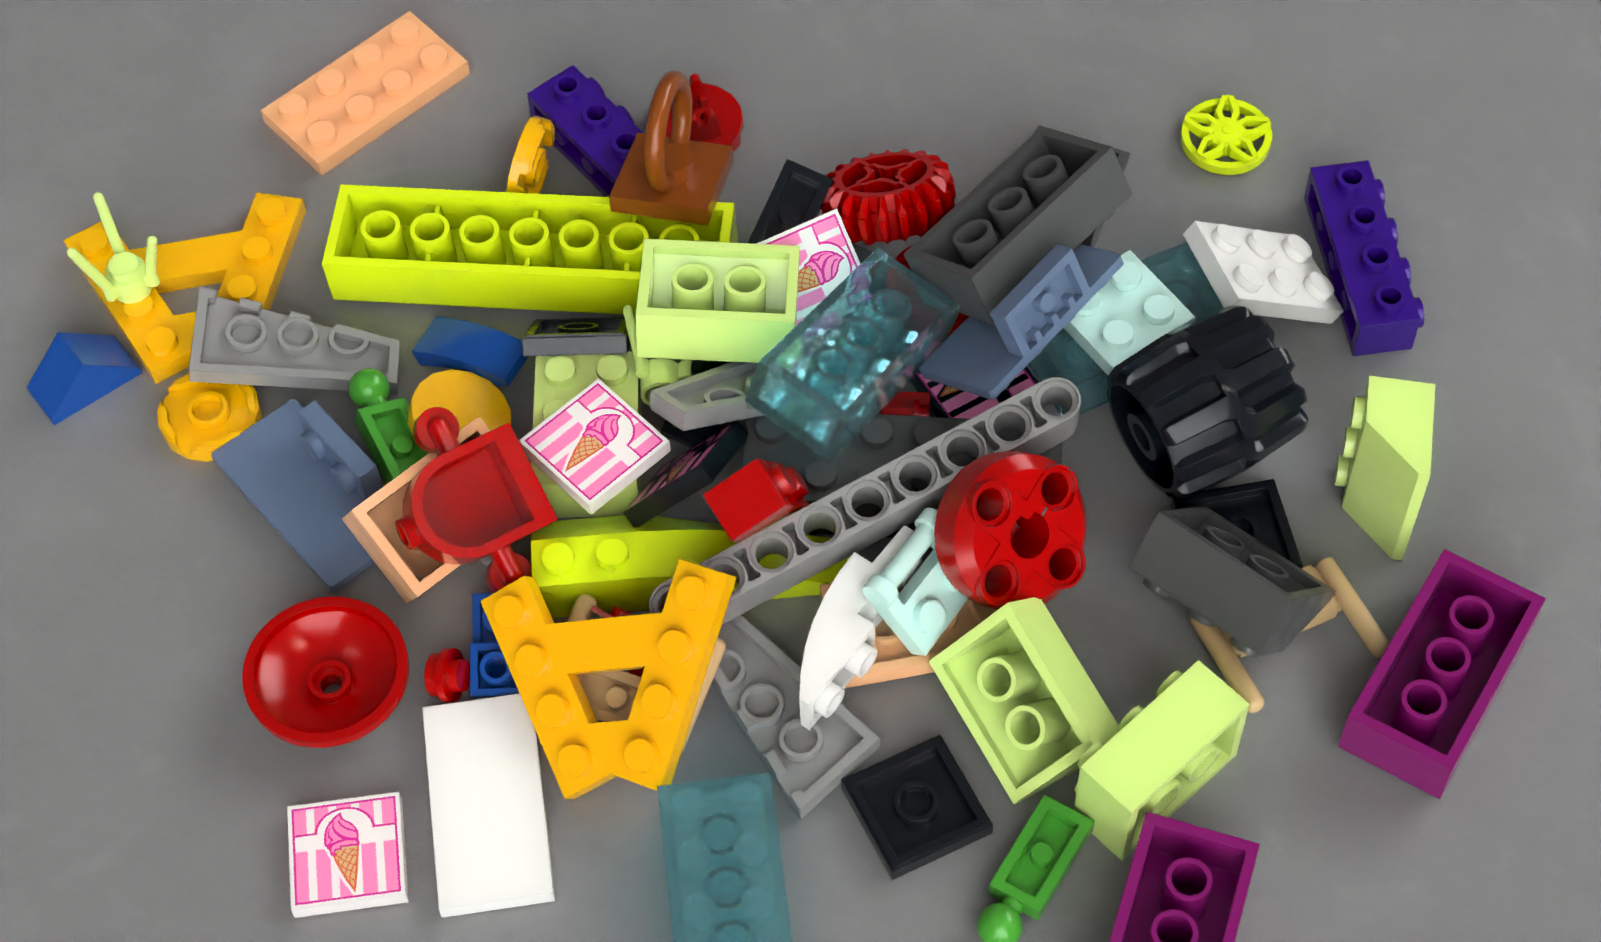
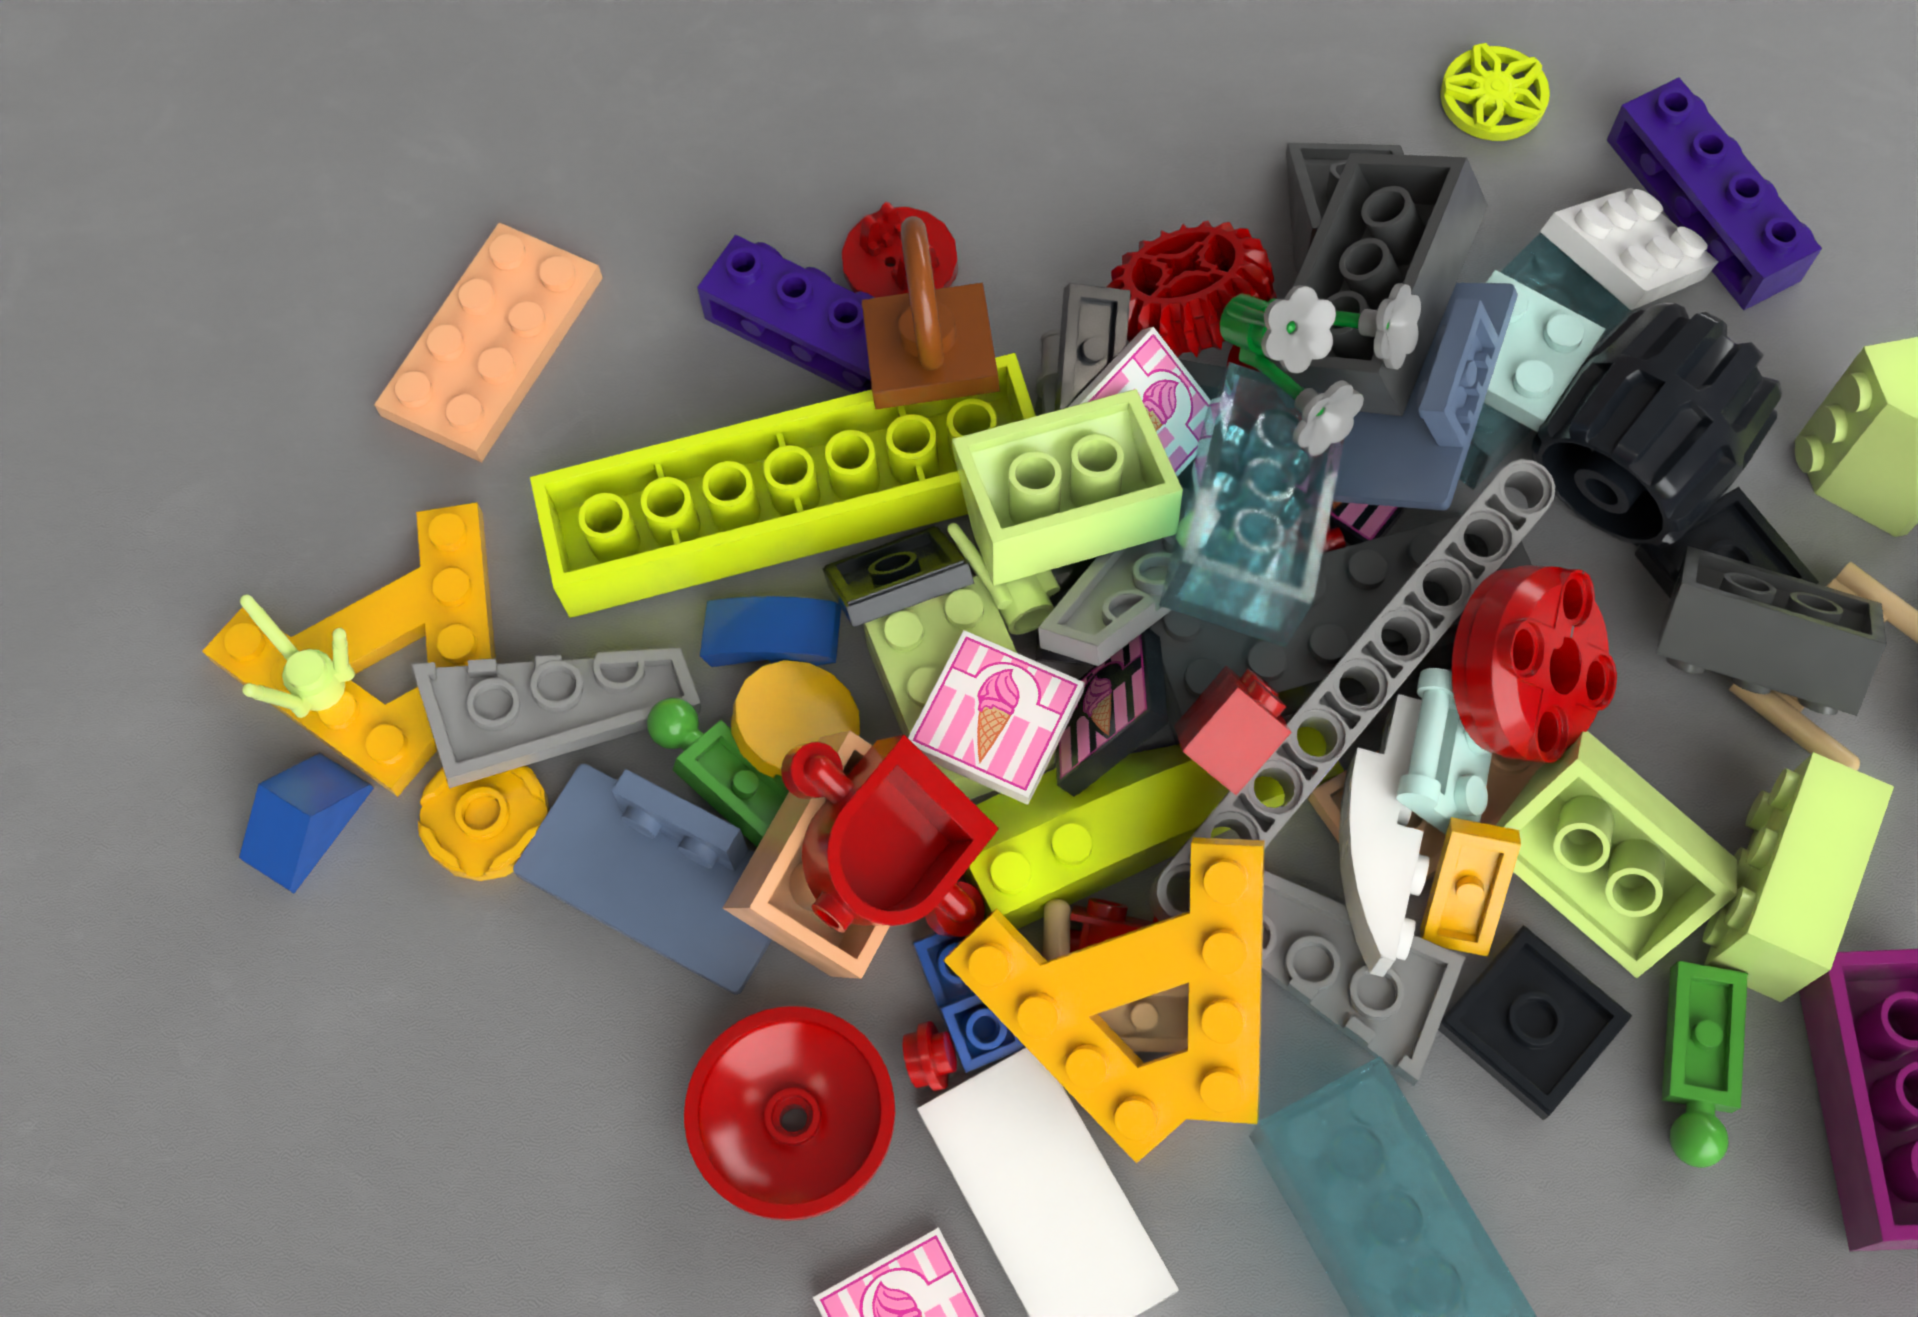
camera: 20 degrees left, 10 degrees up
yellow tile [506,116,555,194] -> none
none -> light grey plant [1220,283,1421,456]
none -> yellow plate [1420,817,1521,957]

